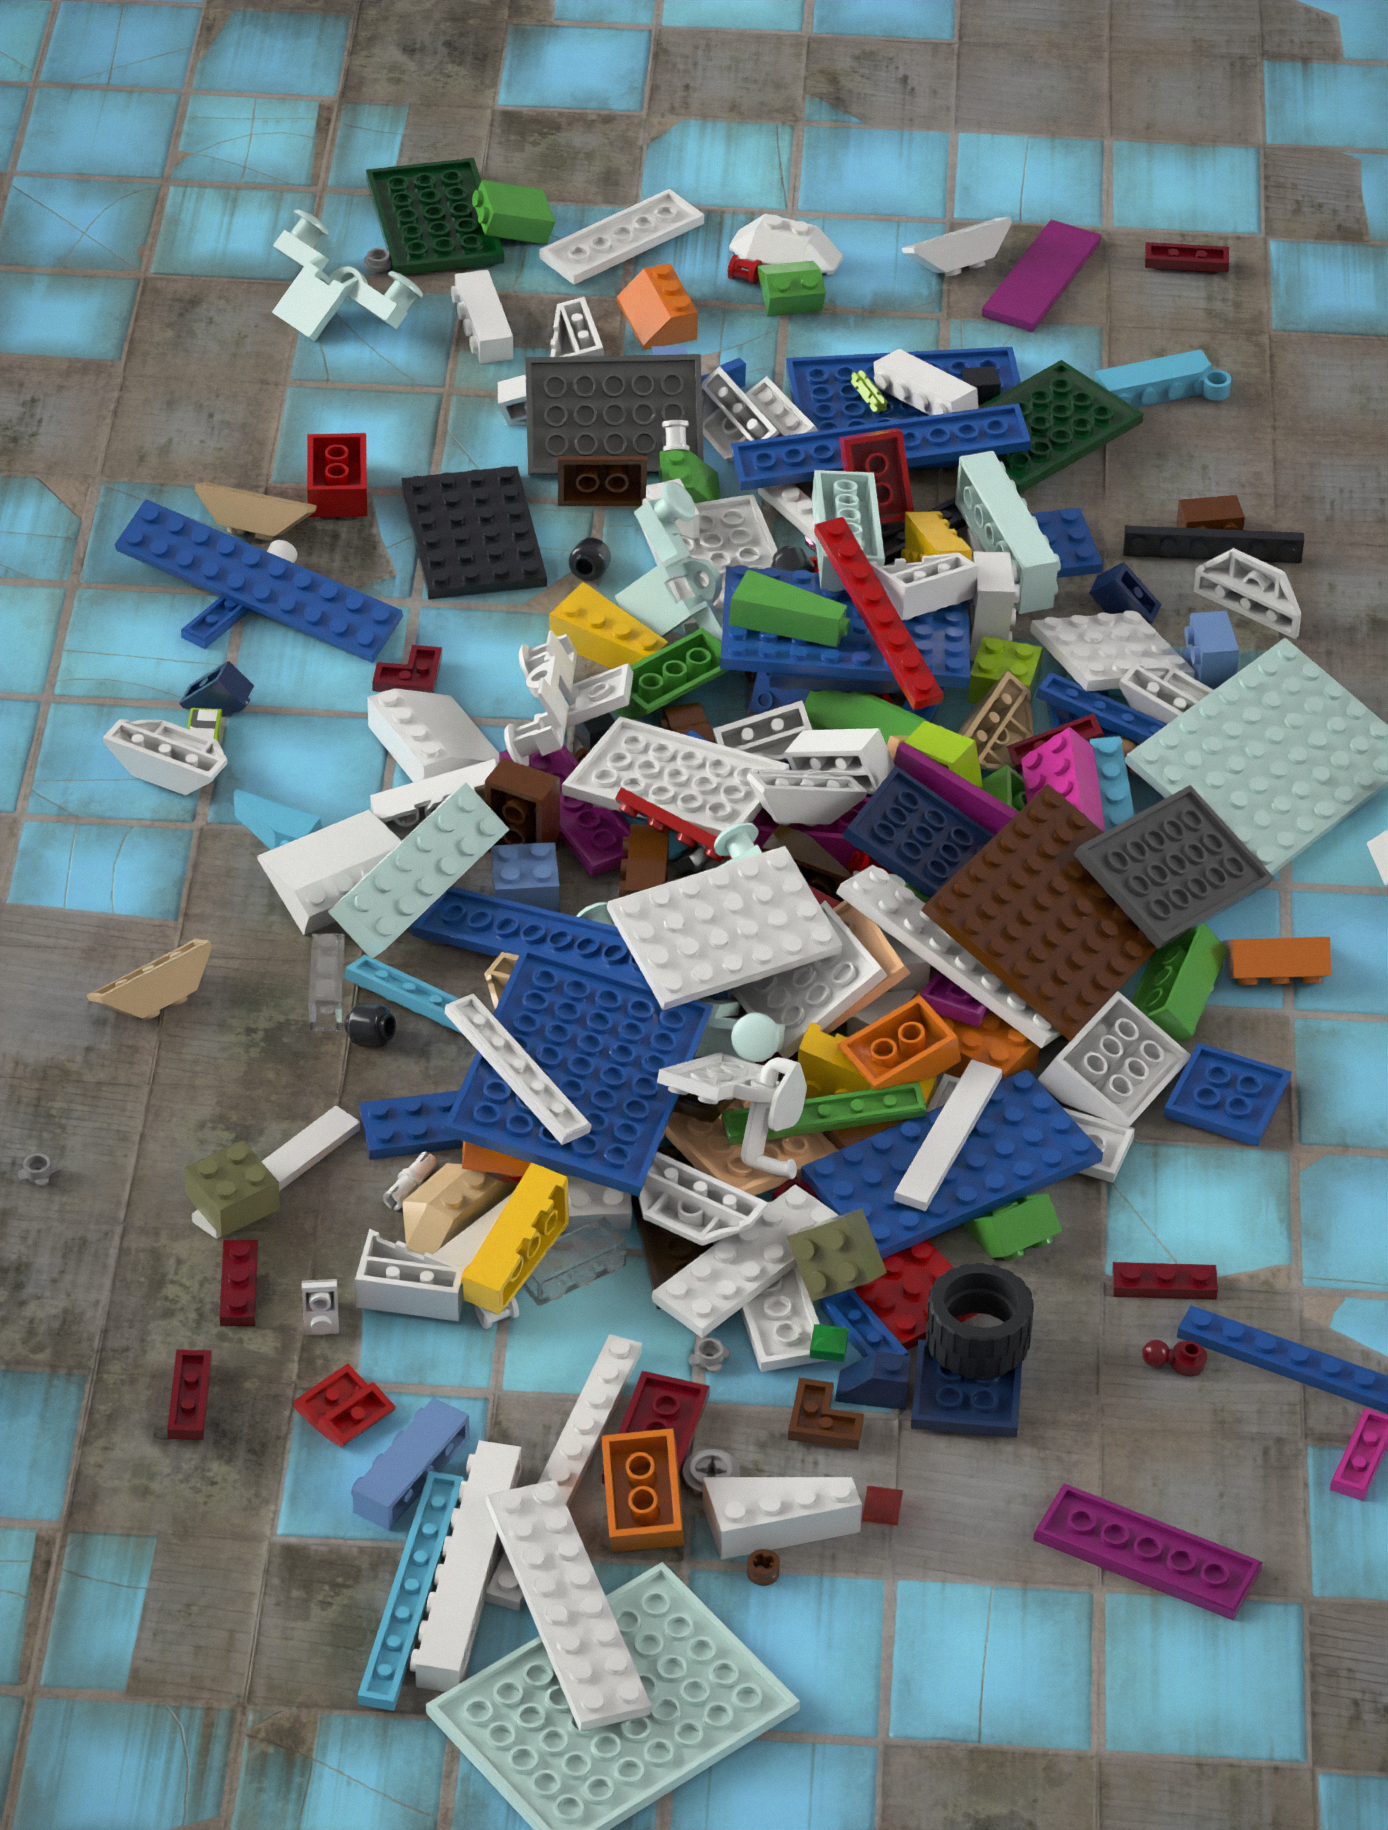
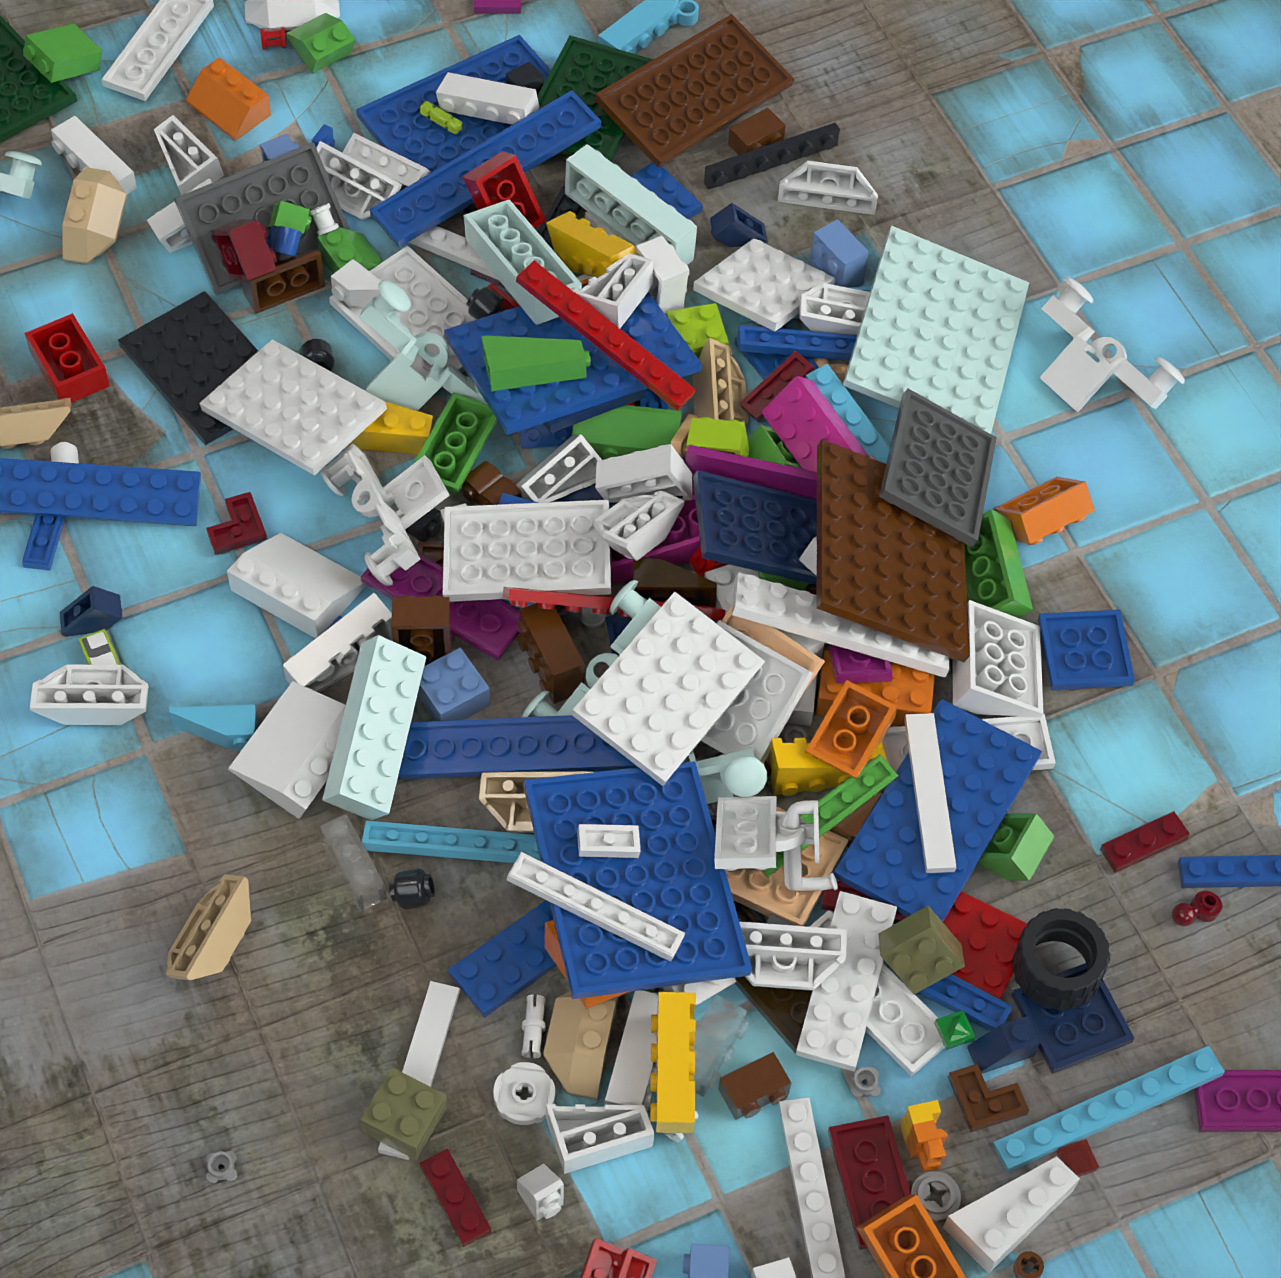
camera: 30 degrees left, 15 degrees up
none -> tan wedge [62,167,127,265]
none -> white plate [199,339,387,476]
none -> dark red brick [211,219,277,280]
none -> blue piece [266,226,302,257]
none -> bright green brick [269,201,311,234]
none -> white plate [493,1062,555,1125]
none -> white plate [577,824,640,858]
none -> reddish brown plate [594,14,795,168]
none -> reddish brown brick [718,1052,791,1120]
none -> orange hips [900,1100,948,1172]
none -> medium azure plate [993,1046,1225,1173]

